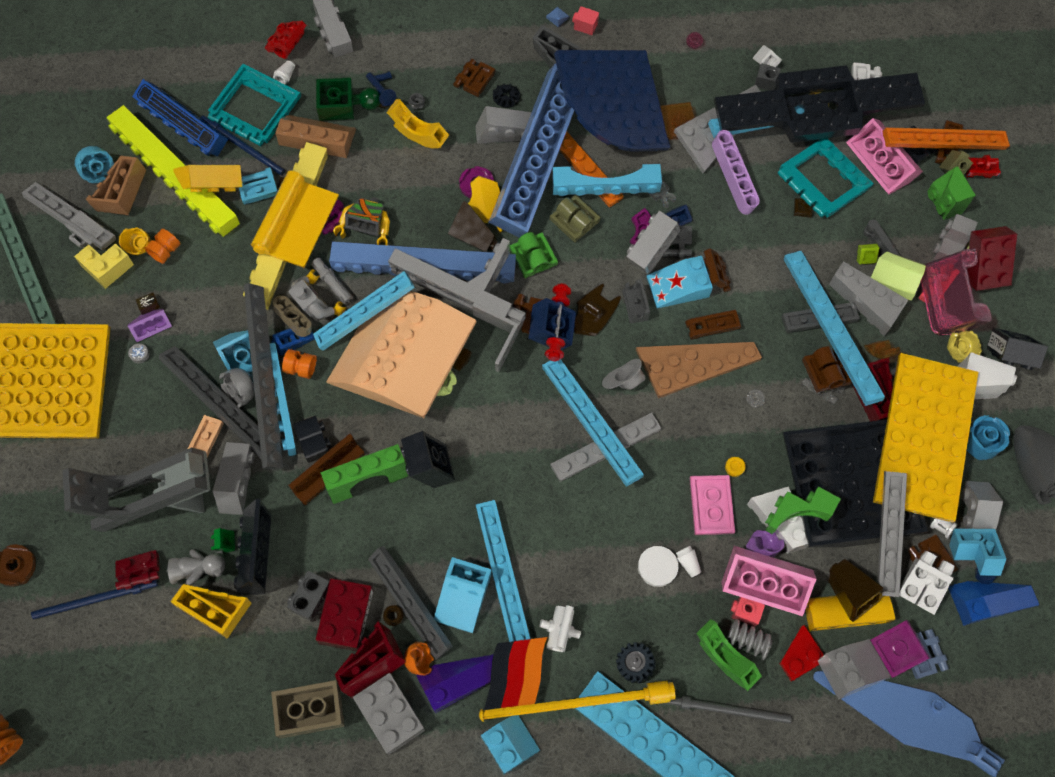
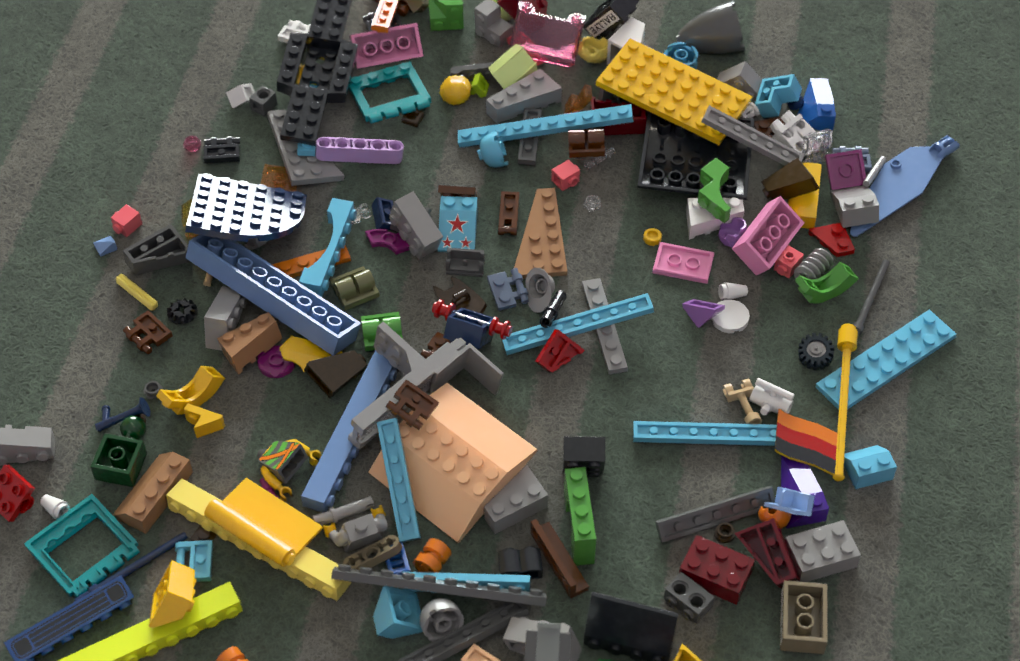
camera: 70 degrees left, 15 degrees down
medium azure slope [434,557,492,633] -> none
none -> light yellow axle [116,274,158,311]
none -> yellow slope [184,403,225,438]
none -> black plate [203,136,240,164]
none -> medium nougat wedge [217,312,282,375]
none -> reddish brown plate [386,379,439,430]
none -> yellow hair [439,75,471,105]
none -> medium azure cylinder [477,131,508,168]
none -> light grey wedge [484,465,548,534]
none -> sand blue plate [487,268,529,311]
none -> red wing [535,329,584,373]
none -> black pin [539,290,567,328]
none -> coral brick [552,160,580,191]
none -> medium lavender slope [683,299,725,328]
none -> tan bar [723,379,762,424]
none -> light blue panel [764,487,815,516]
none -> clear plate [802,129,833,164]
none -> light grey bar [863,156,886,187]

